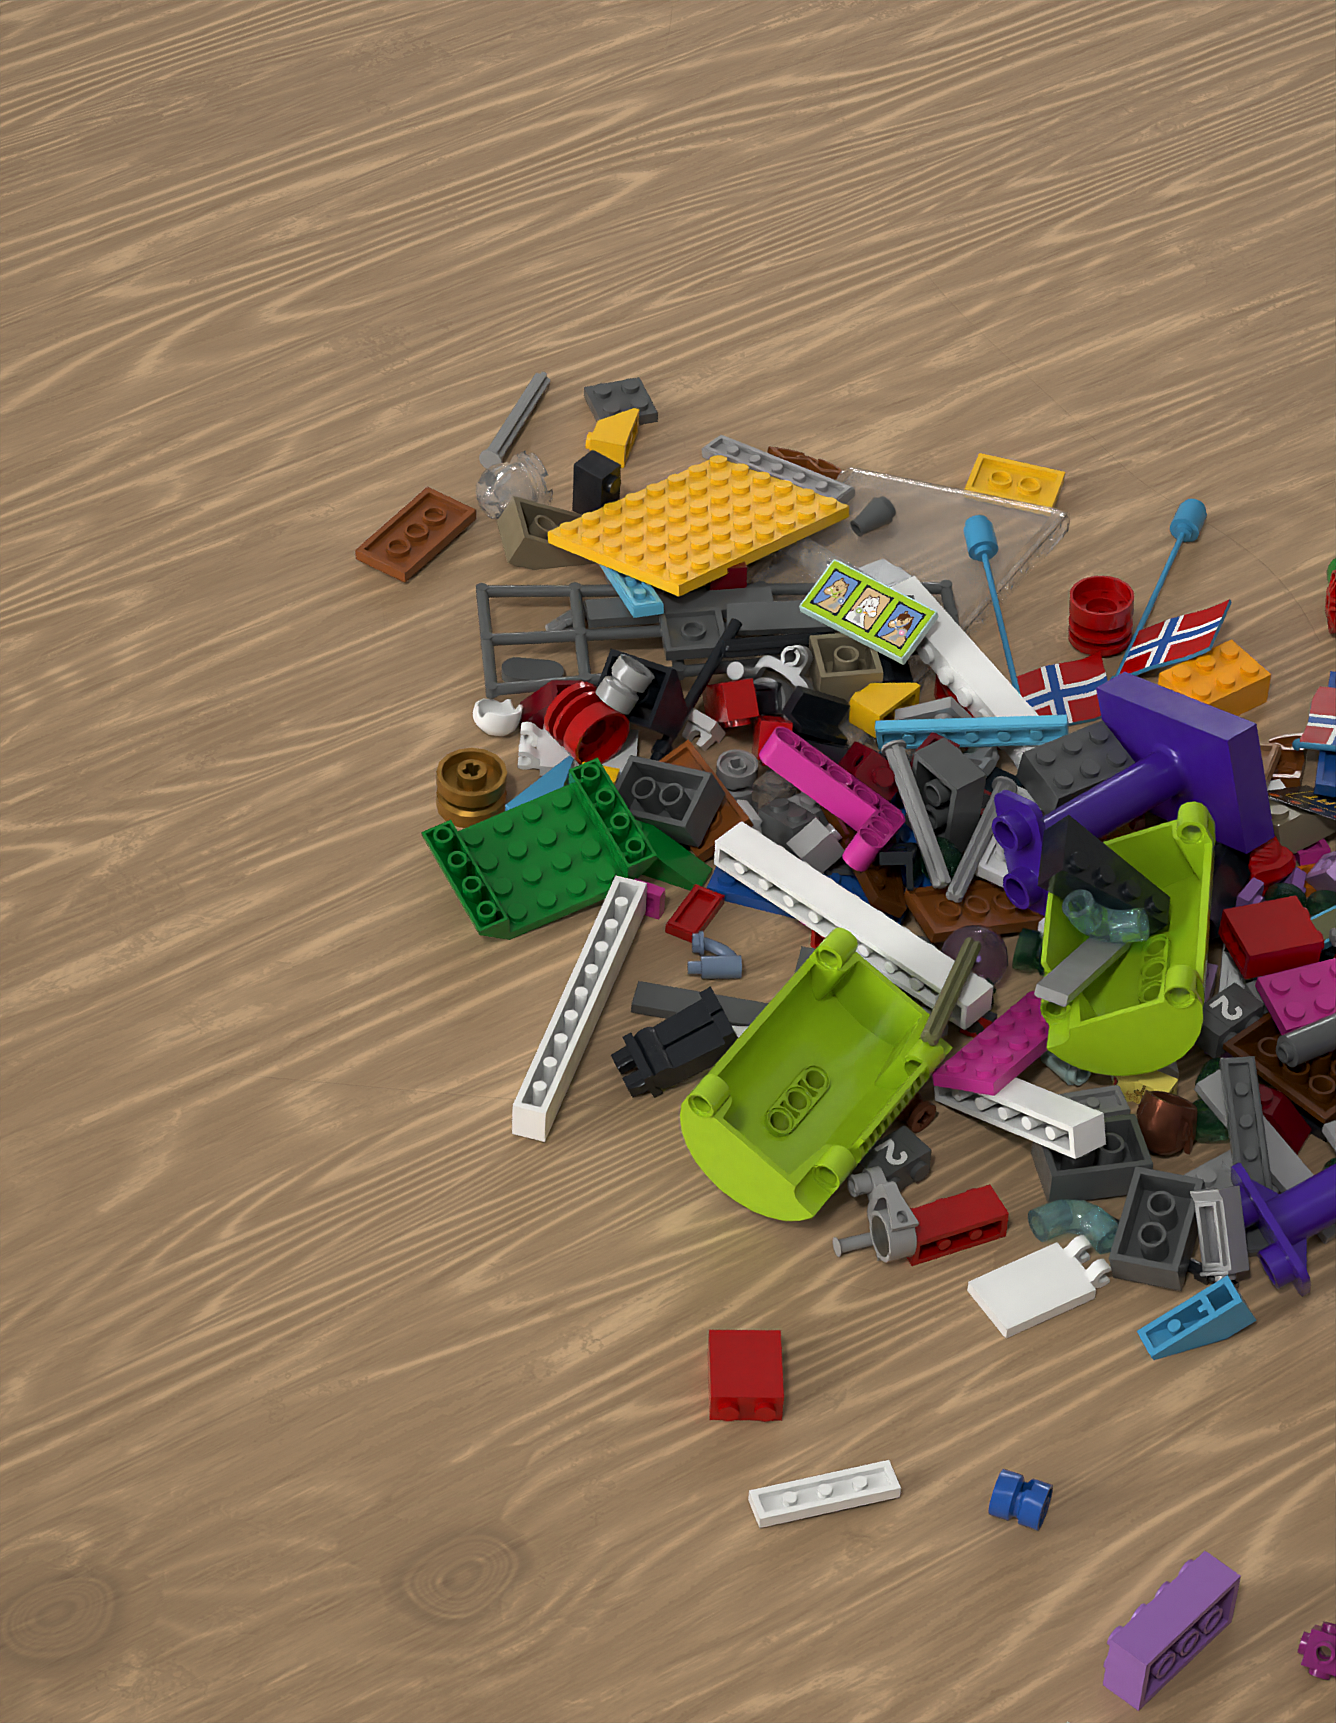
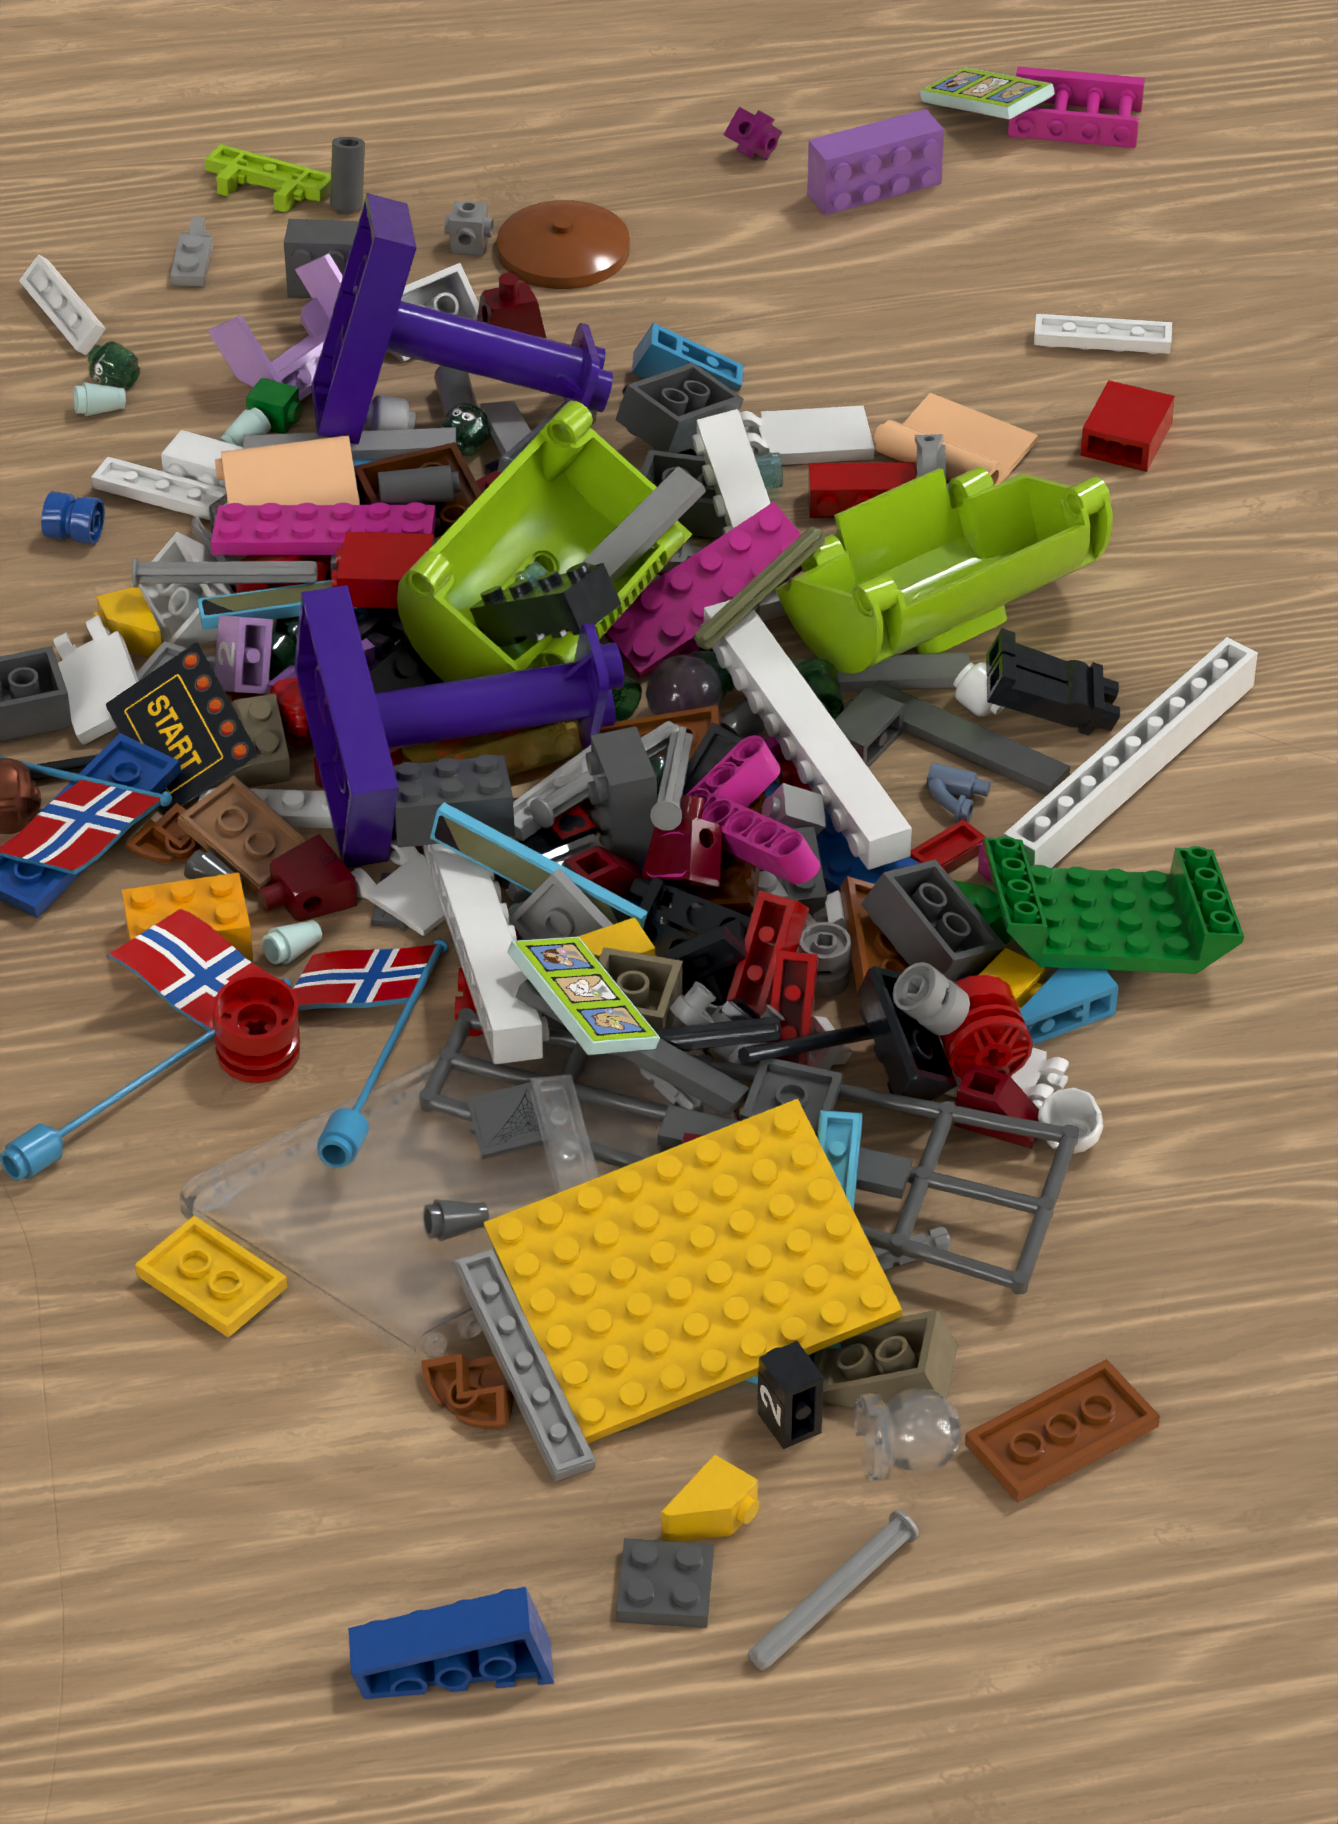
camera: 155 degrees left, 0 degrees up
pearl gold wheel [436,748,507,828] -> none
dark grey tile [501,657,564,682] -> none
blue wheel [988,1469,1053,1531] -> none
light grey window [1190,1186,1250,1282] -> none
none -> blue wedge [348,1586,555,1699]
none -> light nougat door [873,393,1038,485]

